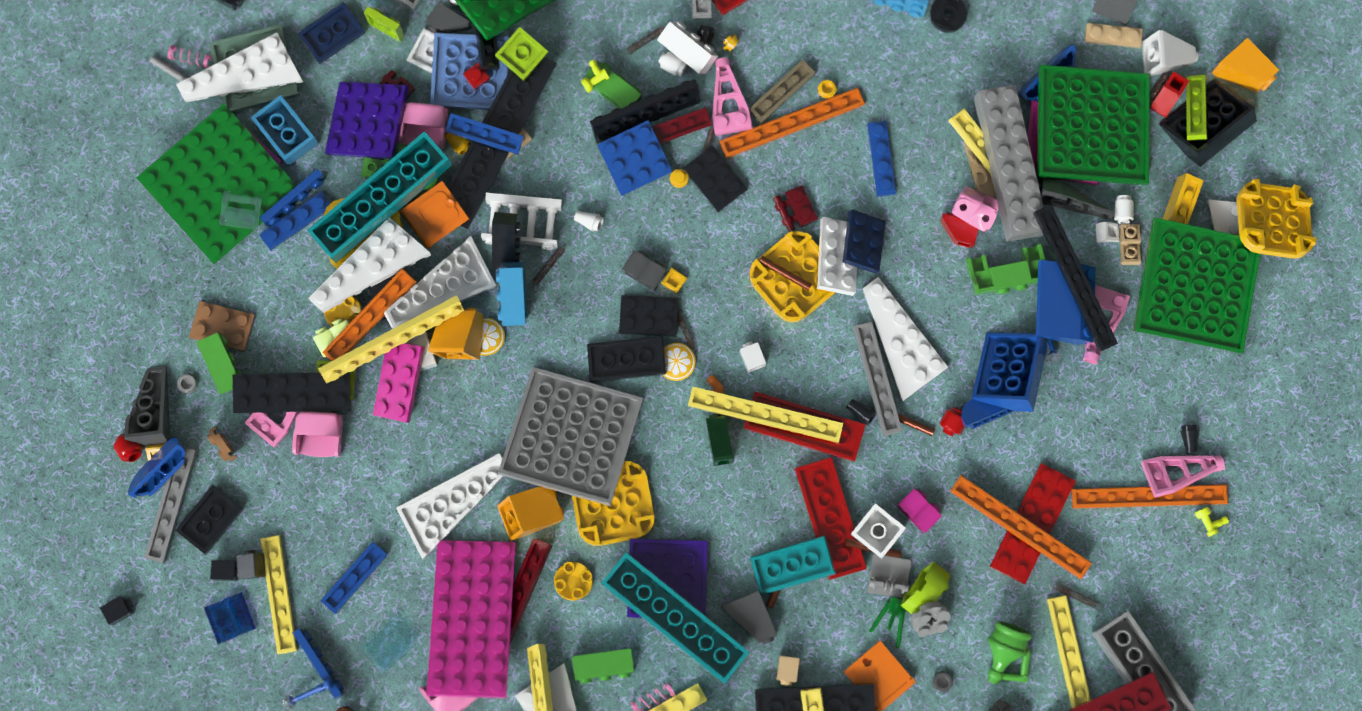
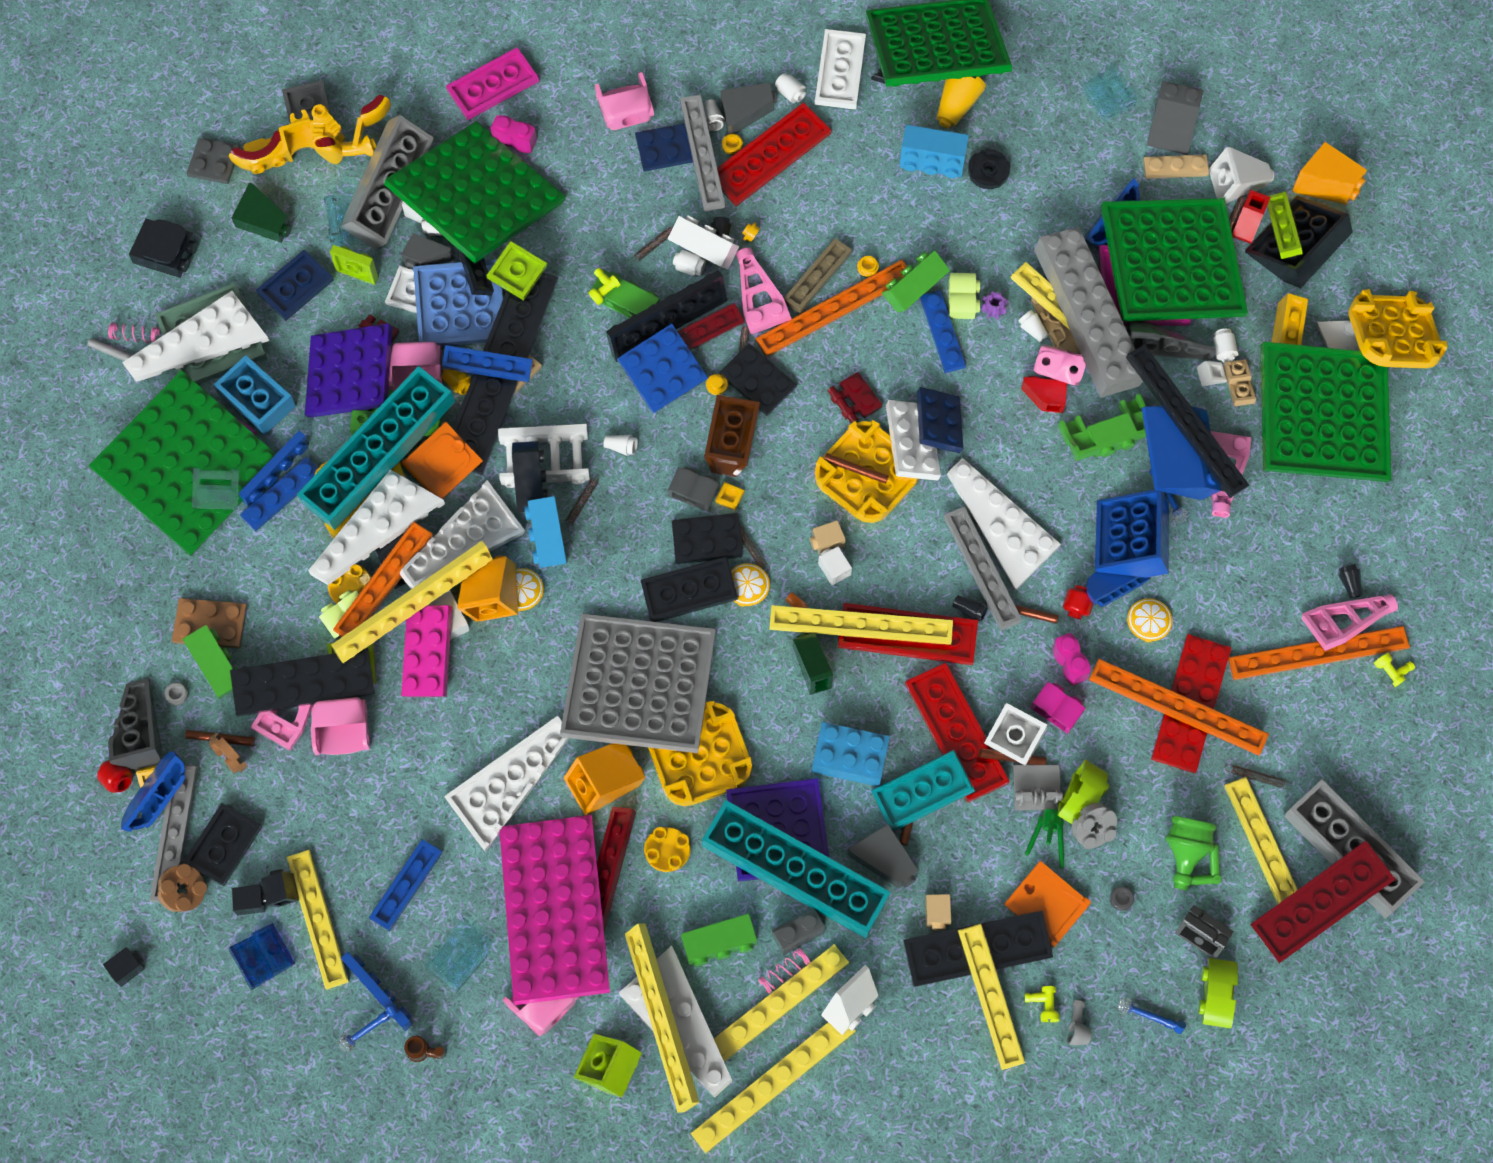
camera: 10 degrees left, 10 degrees down
red plate [463,63,490,90] -> none
none -> medium nougat plate [157,864,207,912]
none -> copper bar [185,730,255,746]
none -> reddish brown slope [704,395,760,477]
none -> dark grey brick [772,908,825,956]
none -> tan brick [810,520,845,555]
none -> dark azure brick [812,722,890,787]
none -> bright green brick [882,250,950,313]
none -> yellowish green brick [949,273,980,319]
none -> medium lavender gear [981,291,1008,320]
none -> white cone [1018,310,1049,343]
none -> dark pink brick [1052,633,1091,686]
none -> dish [1127,598,1173,642]

